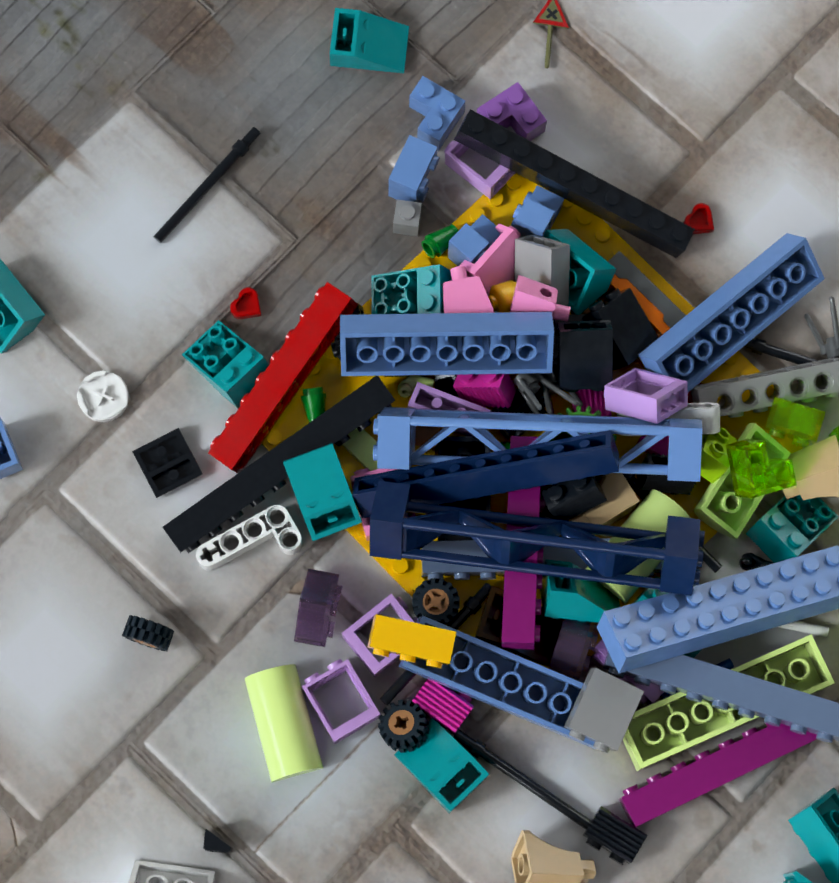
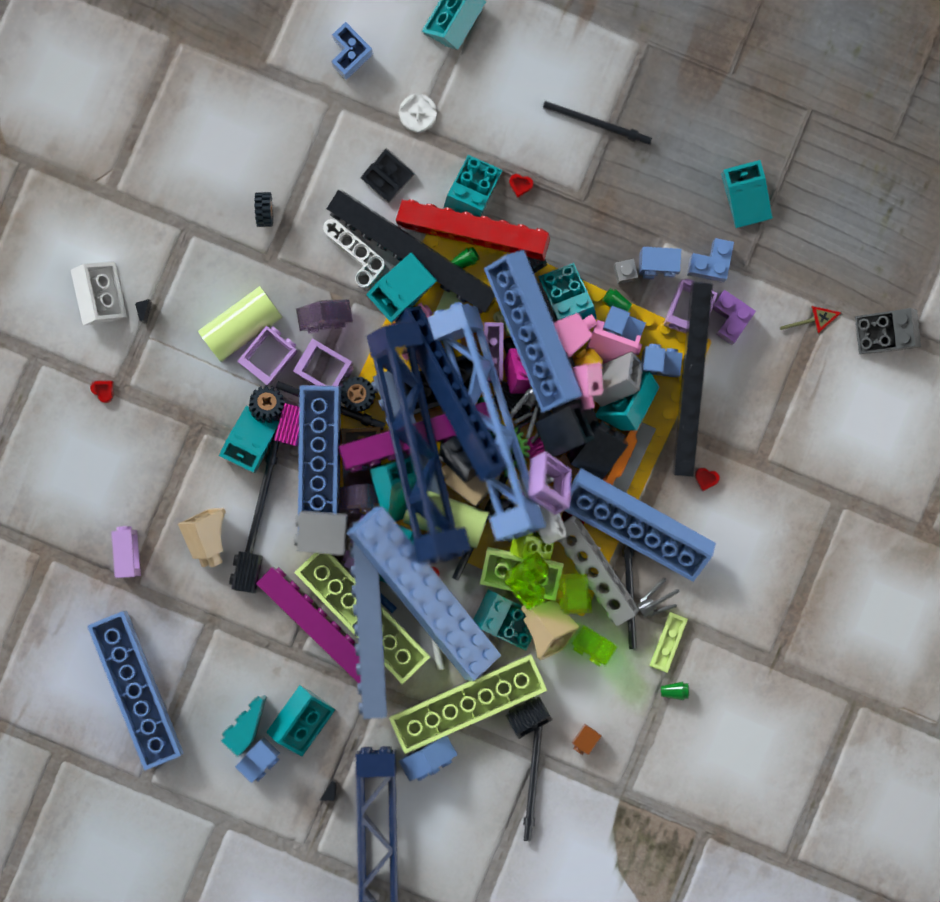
camera: 75 degrees right, 10 degrees up
yellow brick [367,614,456,669] -> none
black arm [739,553,774,571] -> none

